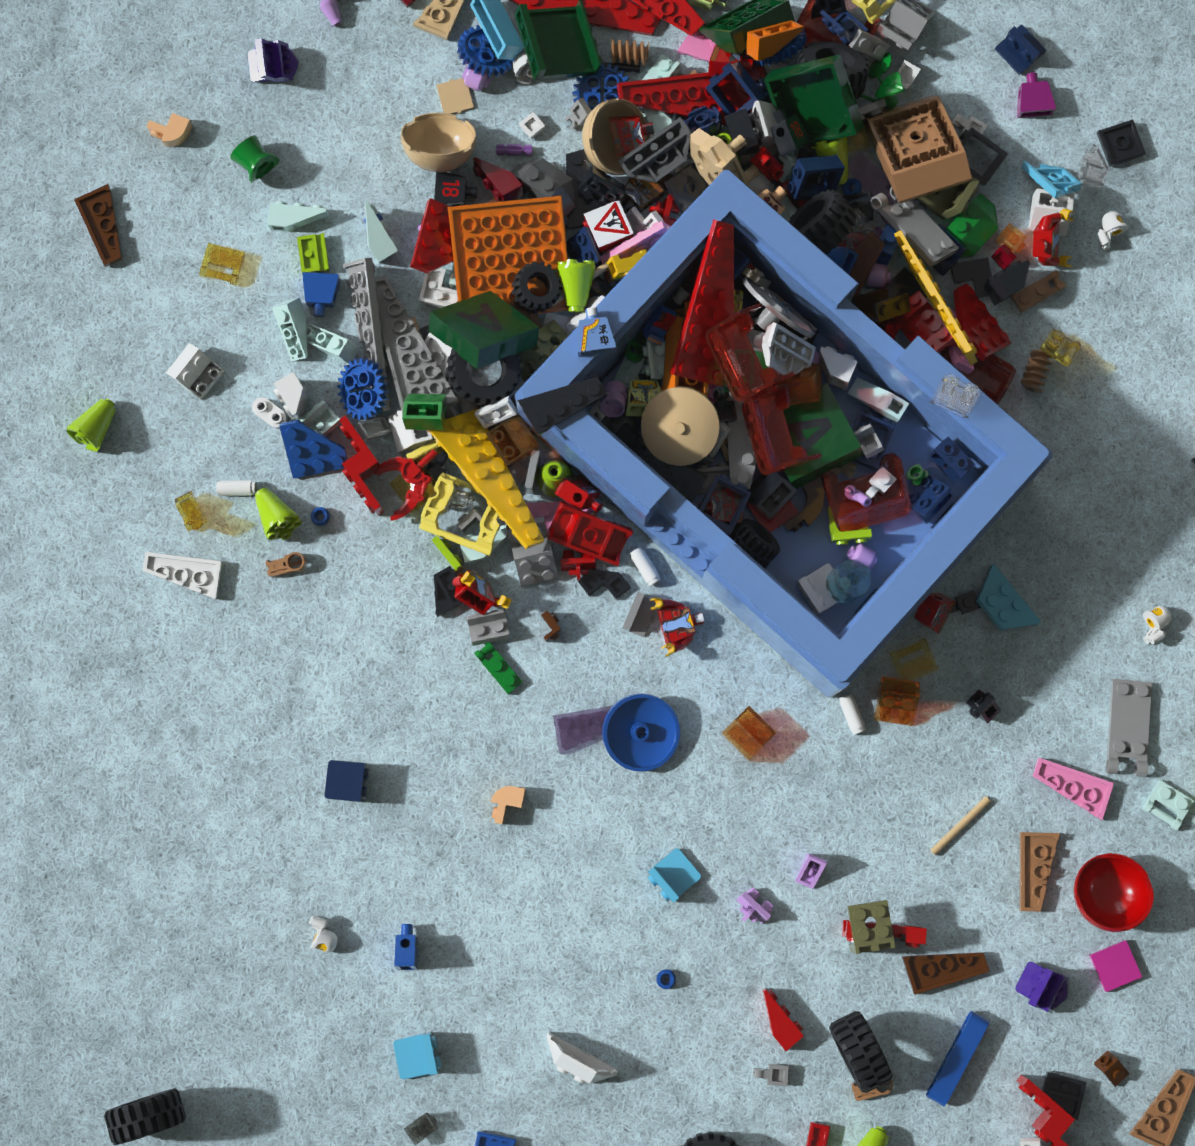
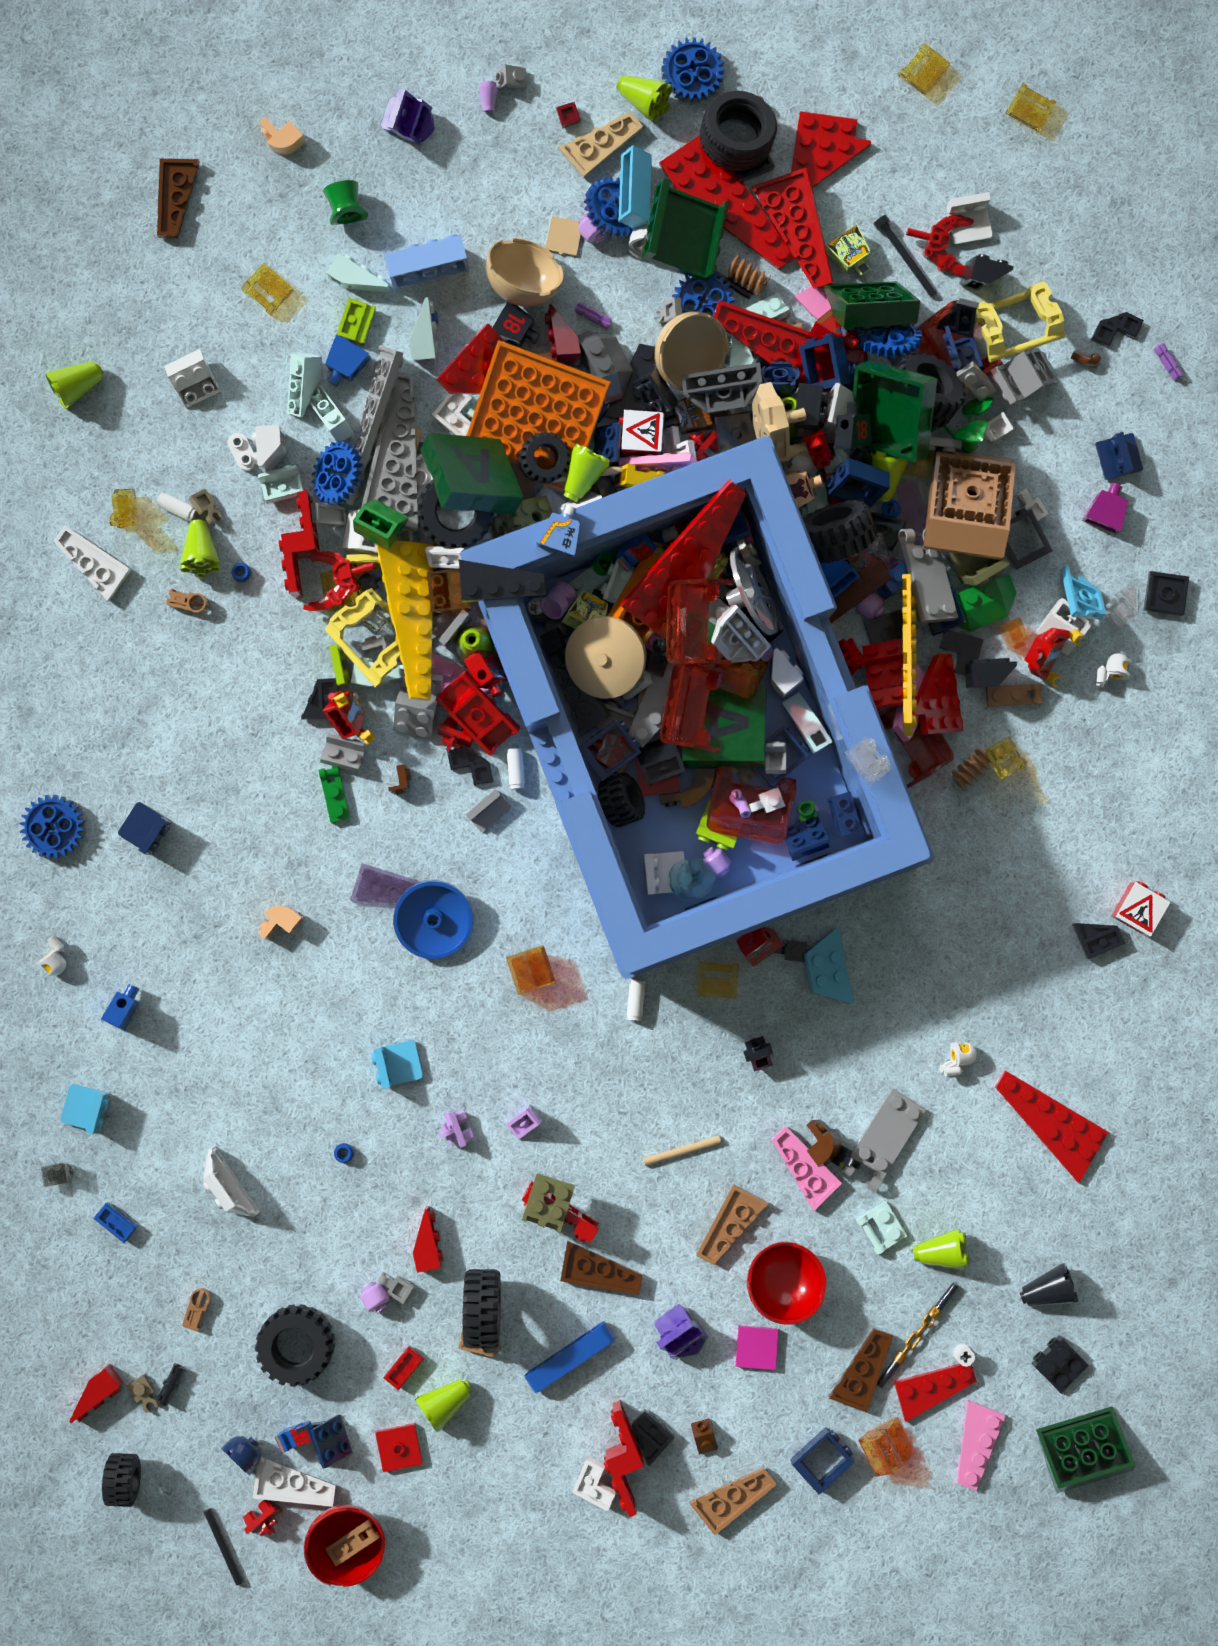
camera: 25 degrees right, 5 degrees up
blue plate [279,420,348,479] -> none
white plate [519,112,545,139] -> none
torso [609,116,654,156] -> none
torso [650,597,704,657] -> none
orange slope [746,20,804,61] -> none
dark brown panel [852,288,911,322] -> none
clear orange slope [874,676,920,726] -> none
dark red plate [991,243,1017,269] -> none
none -> blue gear [19,795,86,859]
none -> dark tan plate [188,489,223,525]
none -> lavender head [360,1282,390,1314]
none -> light blue brick [384,235,469,289]
none -> reddish brown brick [807,1119,842,1167]
none -> black plate [832,1145,862,1170]

